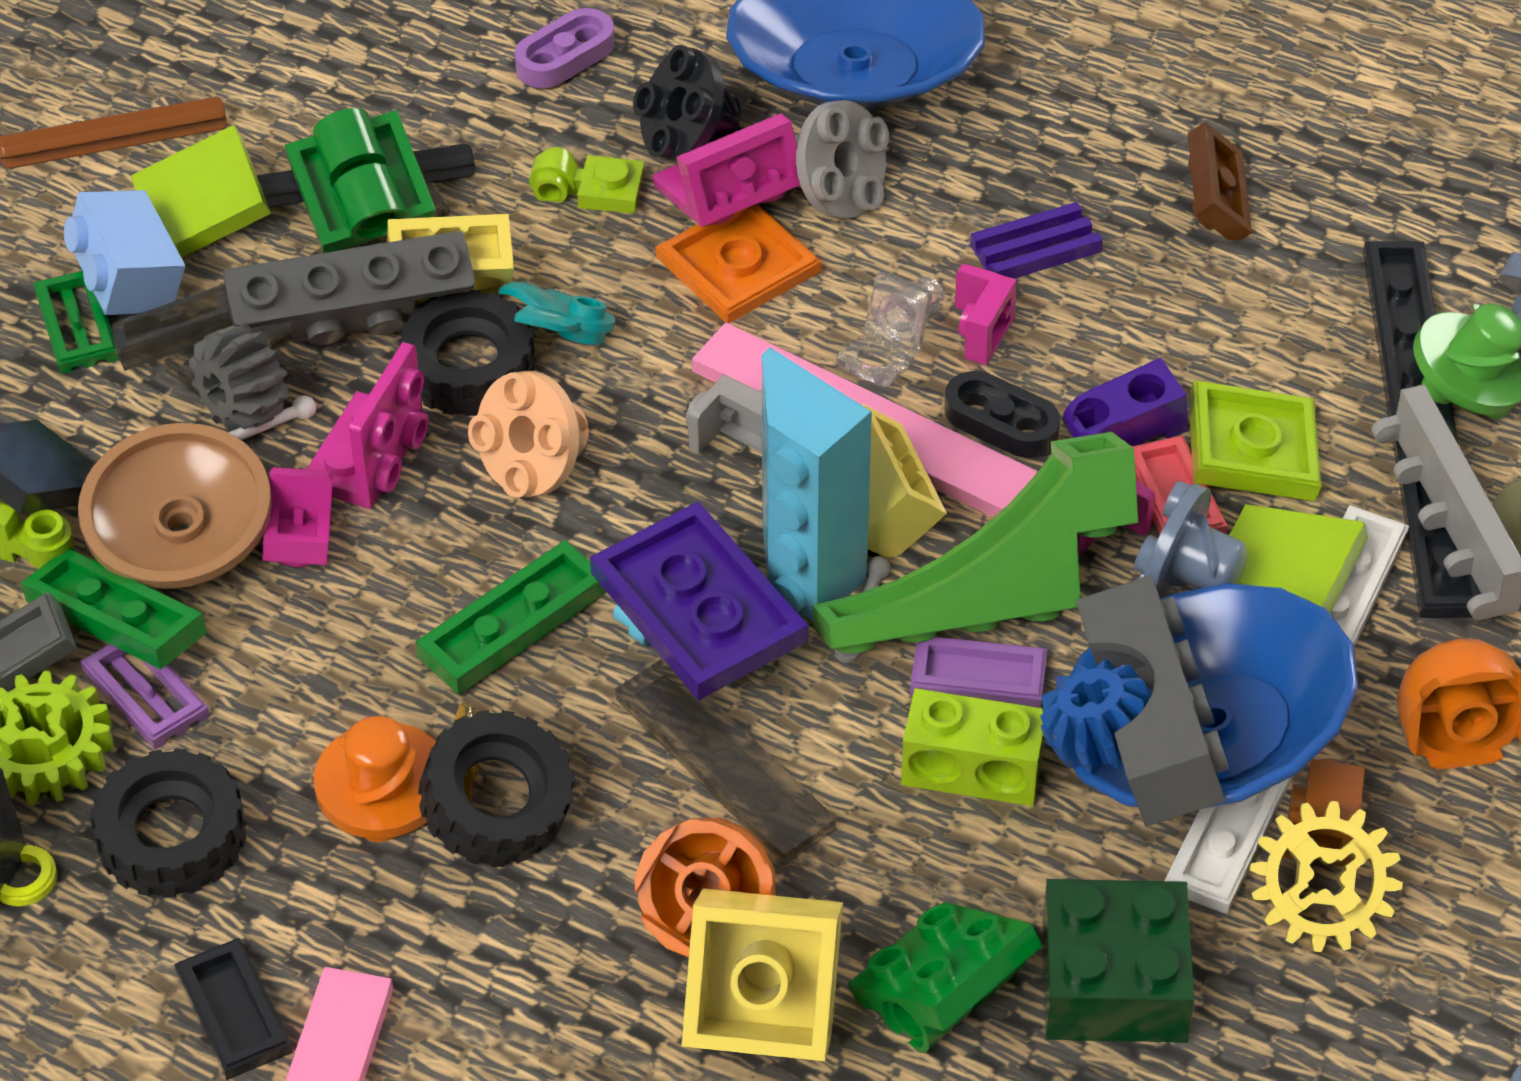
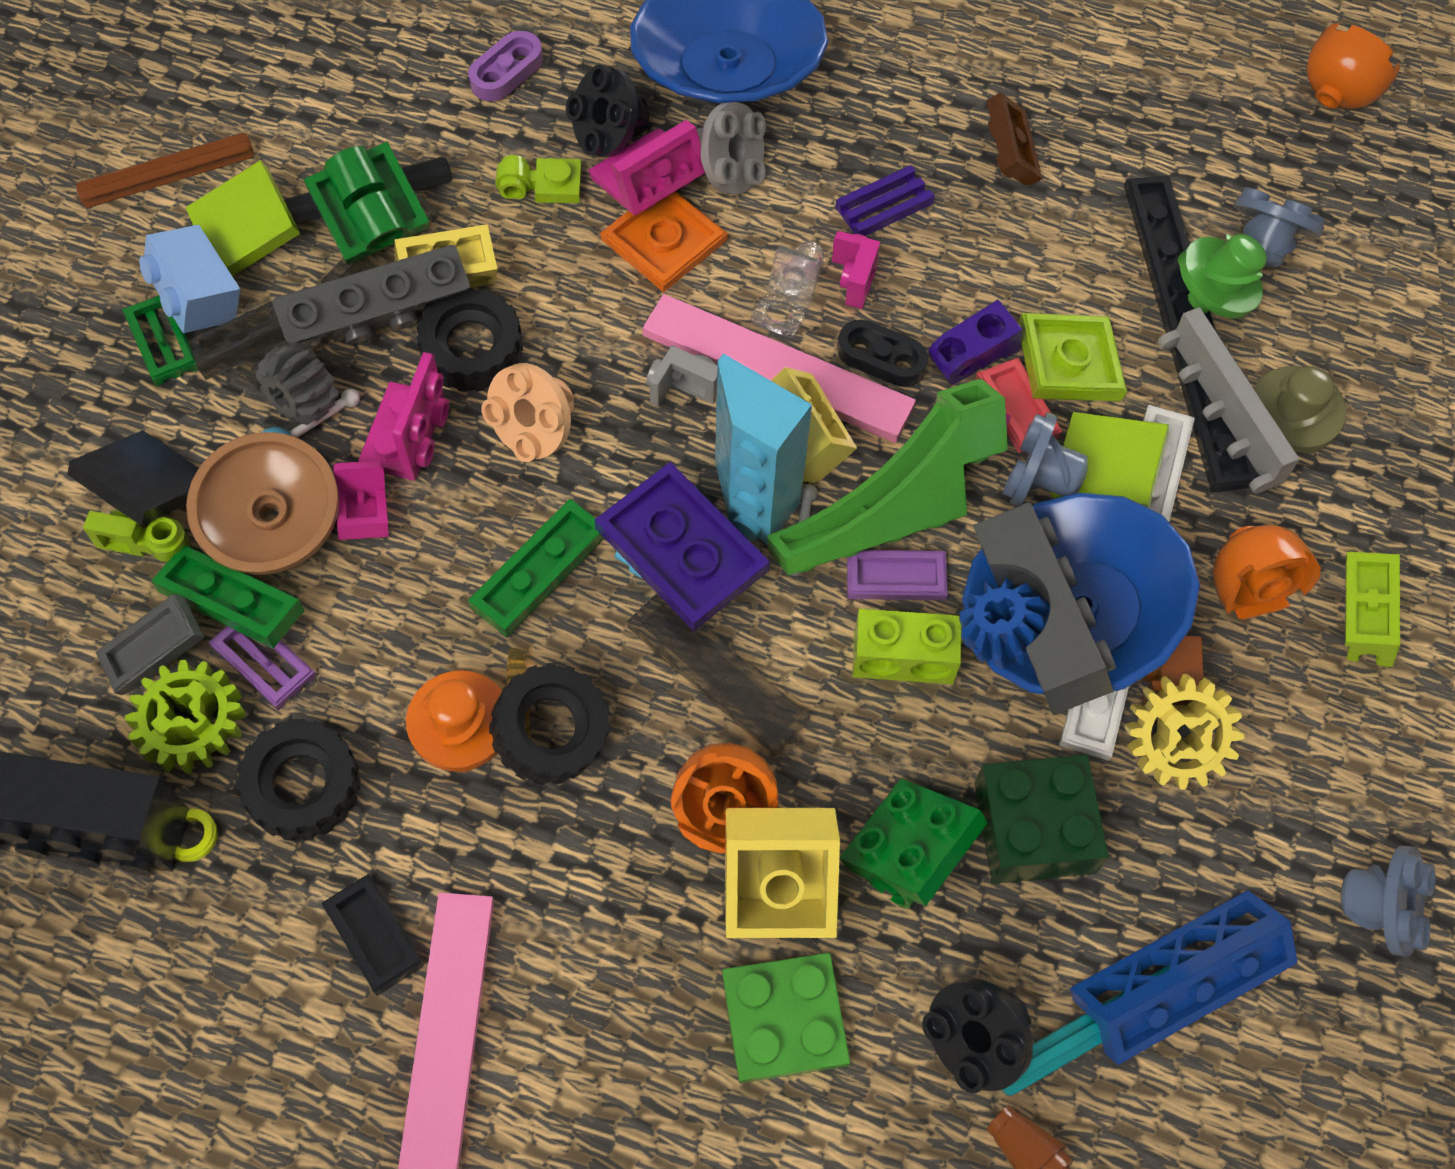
camera: 10 degrees left, 15 degrees up
teal plate [498,282,616,345] -> none

